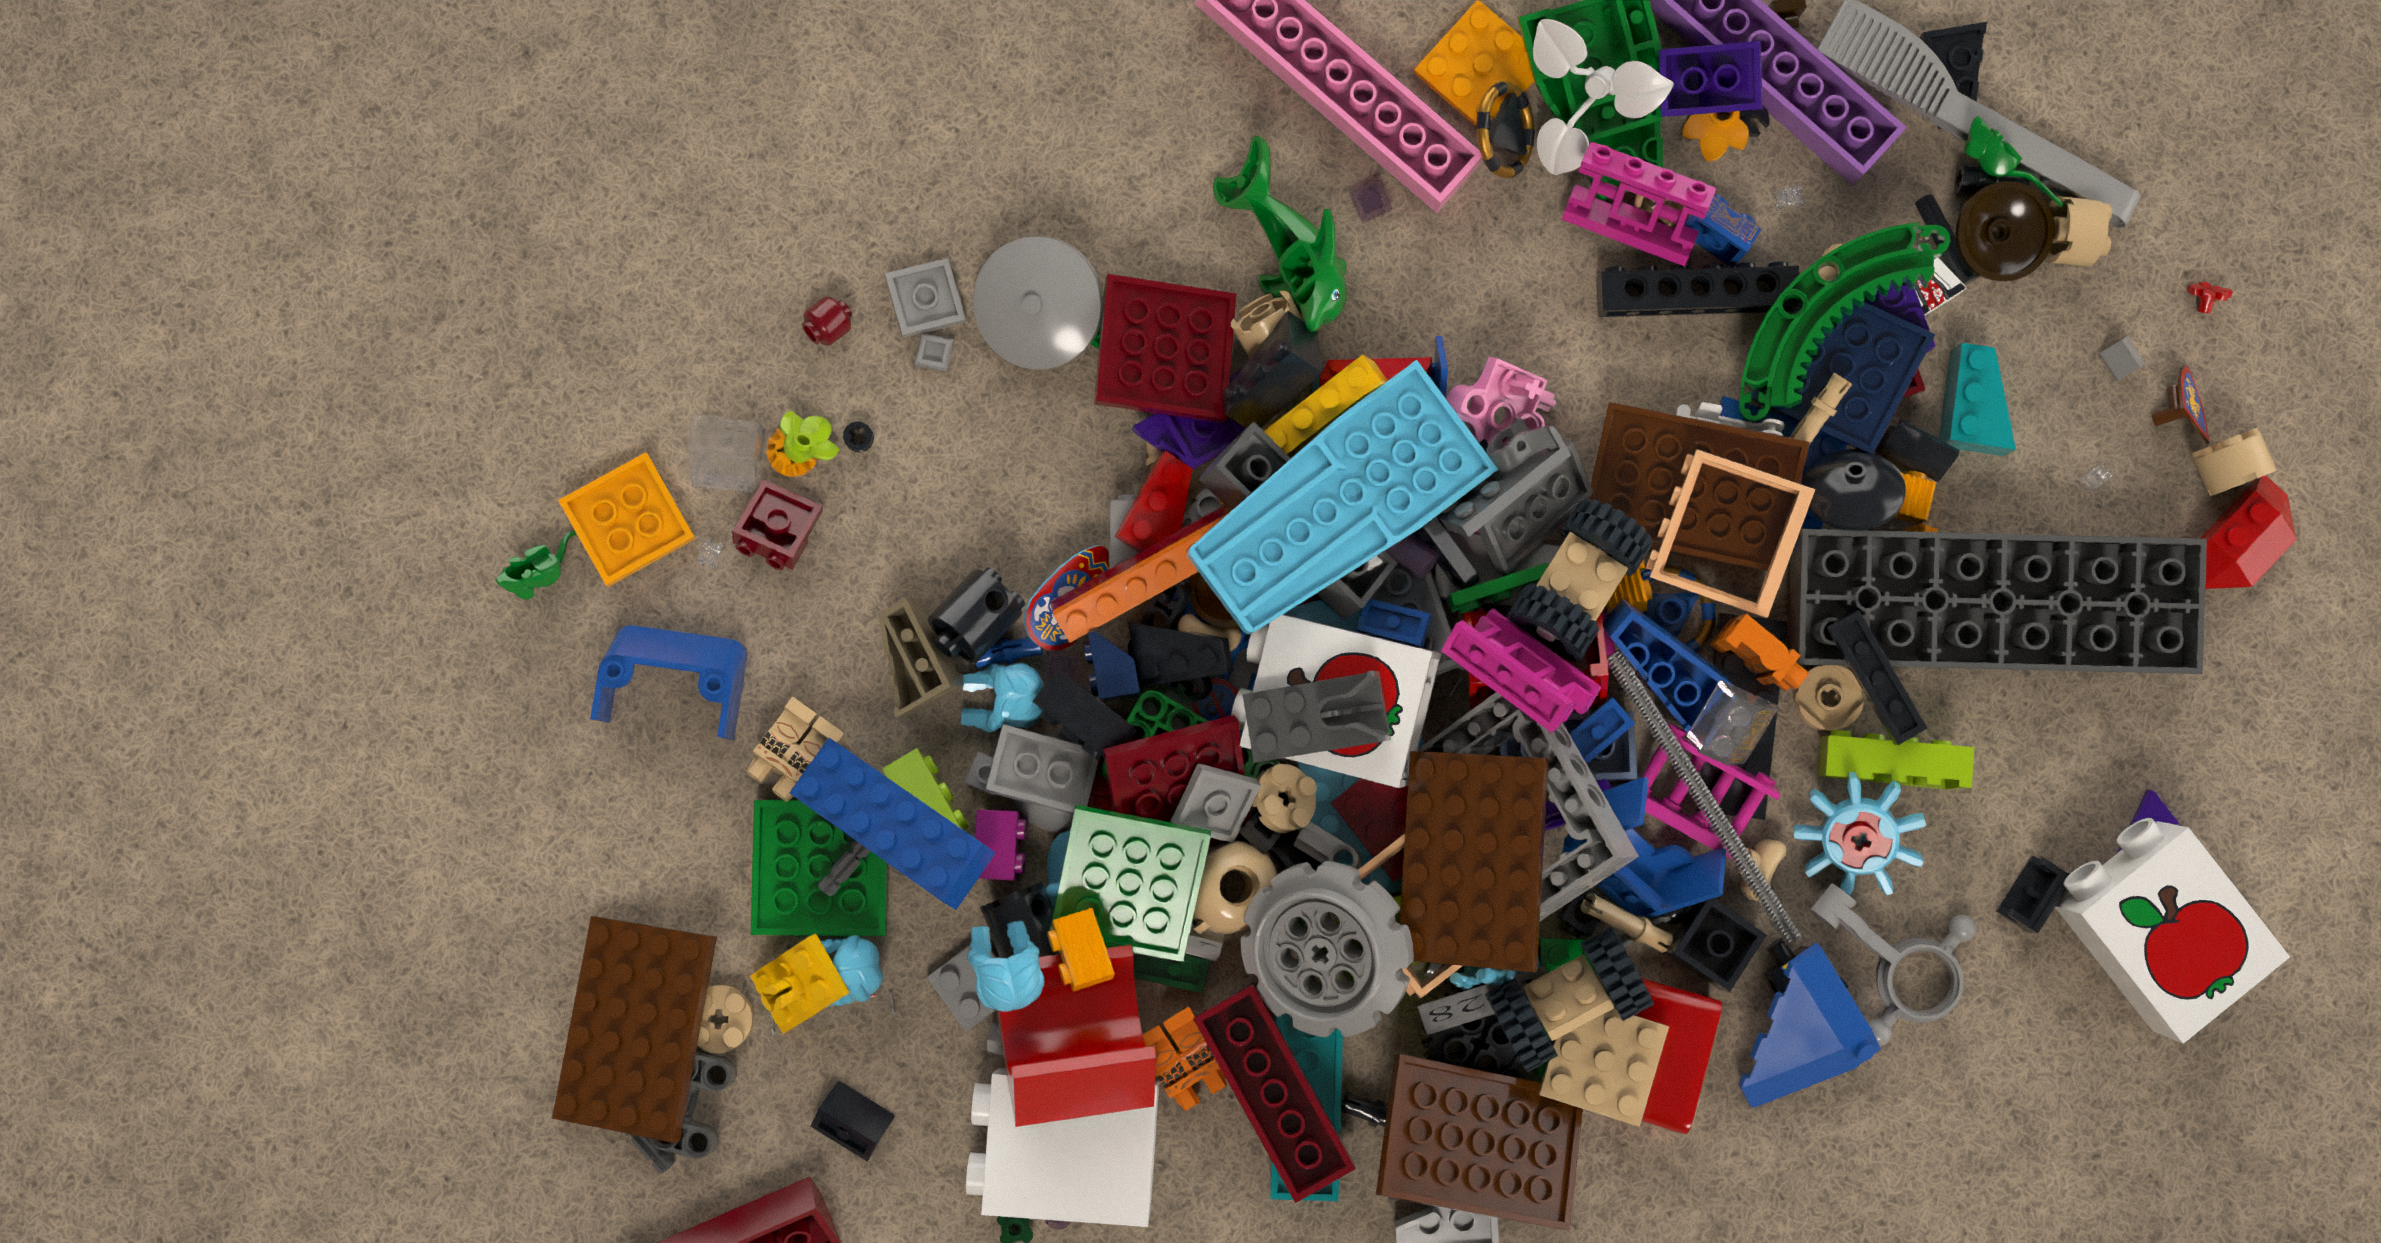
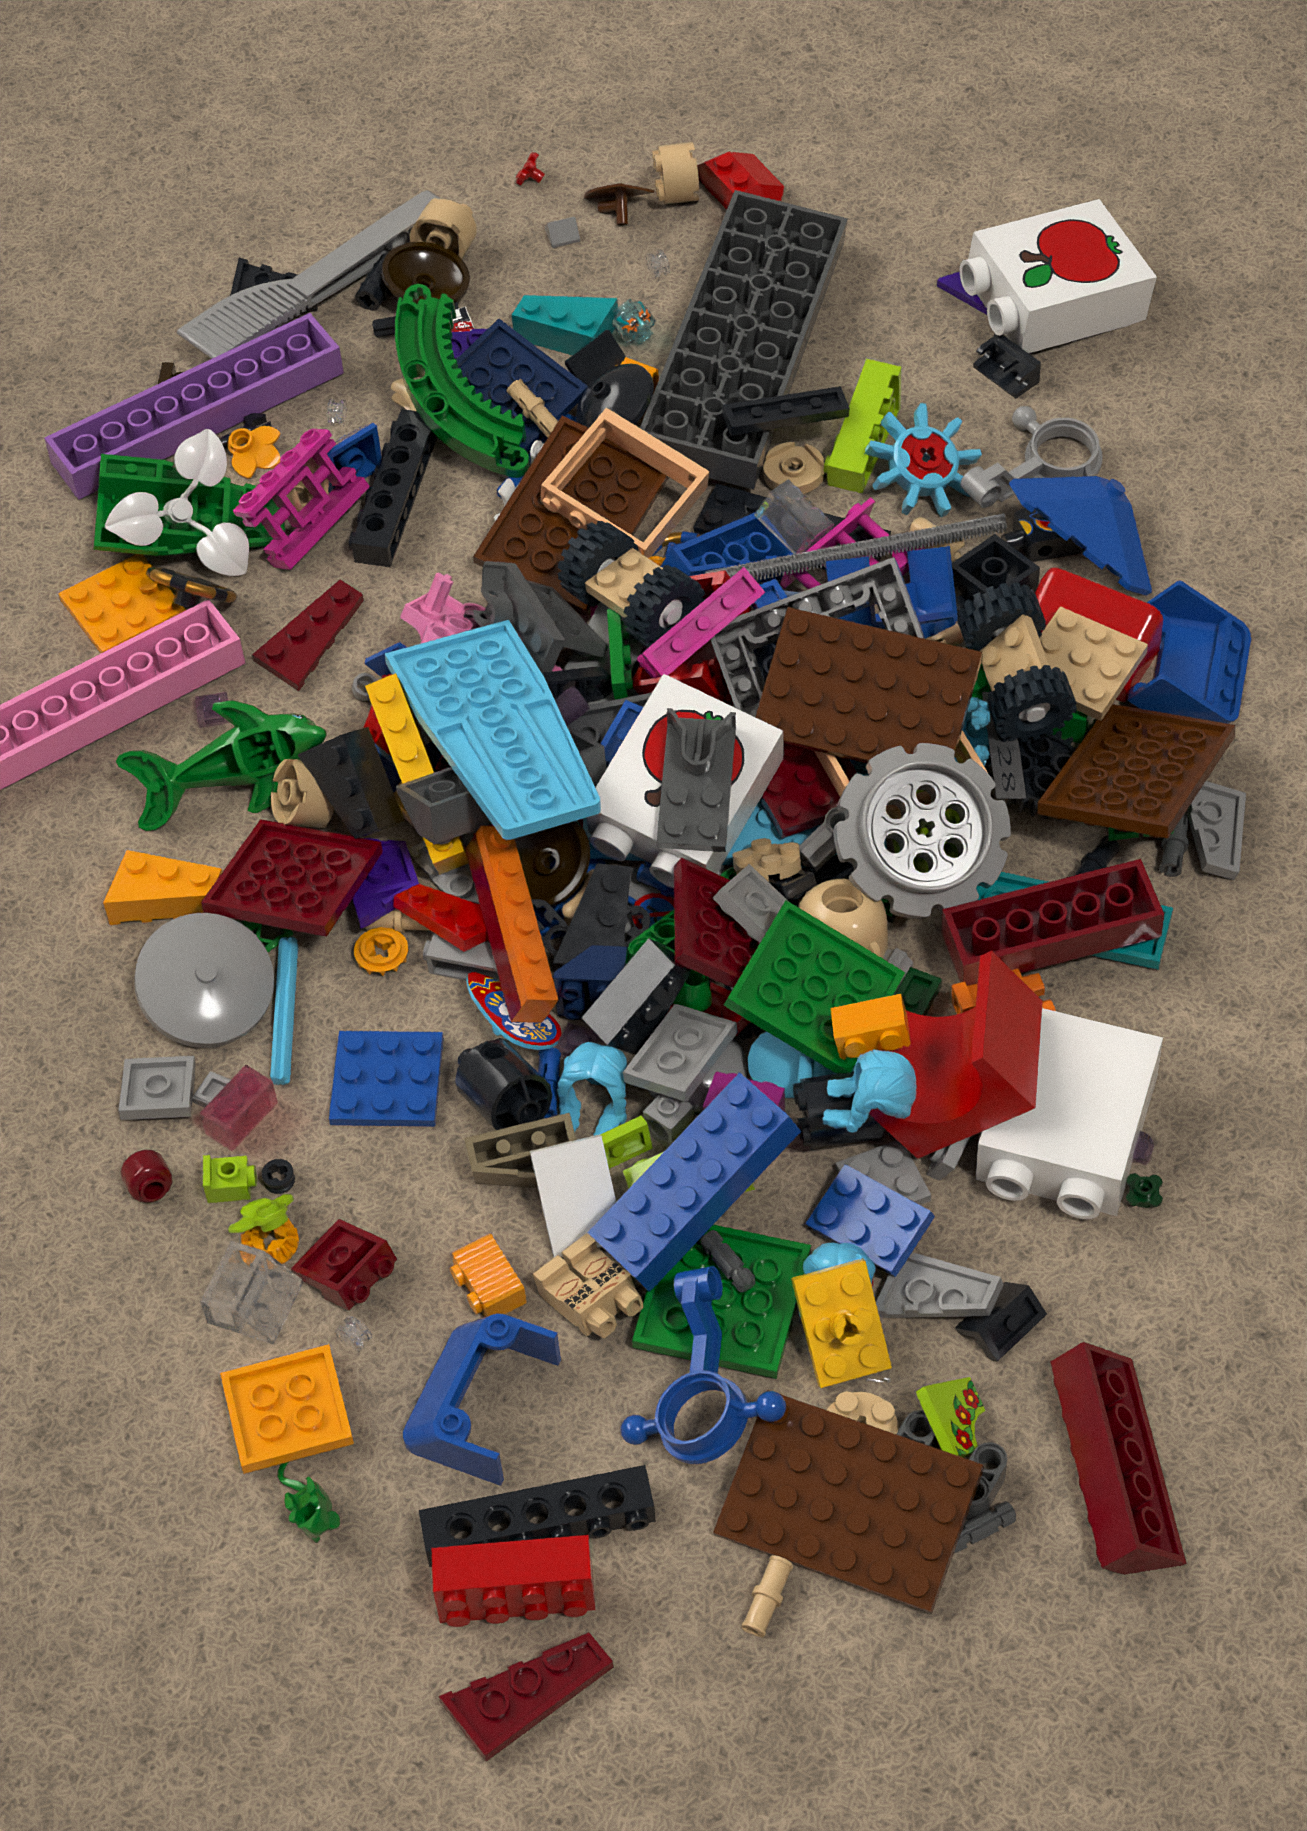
camera: 75 degrees left, 30 degrees down
dark purple slope [1659,41,1763,117] -> none
orange hips [1710,614,1809,691] -> none
green animal [1964,115,2063,207] -> none
none -> light orange wedge [103,850,222,925]
none -> clear pink brick [200,1065,278,1152]
none -> lime brick [203,1155,257,1203]
none -> dark red wing [252,579,364,691]
none -> medium azure axle [270,937,298,1085]
none -> blue plate [329,1031,444,1127]
none -> light grey hinge [352,673,378,702]
none -> light orange gear [354,927,409,976]
none -> black brick [419,1465,656,1567]
none -> red brick [431,1535,596,1627]
none -> dark red wing [438,1632,614,1762]
none -> light orange brick [450,1233,527,1317]
none -> white tile [530,1135,616,1257]
none -> lime plate [600,1115,653,1169]
none -> clear light blue head [612,299,656,345]
none -> blue piece [621,1266,786,1464]
none -> tan pin [741,1555,793,1638]
none -> plate [806,1164,935,1277]
none -> light grey wing [876,1252,1004,1318]
none -> lime tile [916,1377,986,1458]
none -> blue windscreen [1128,581,1251,724]

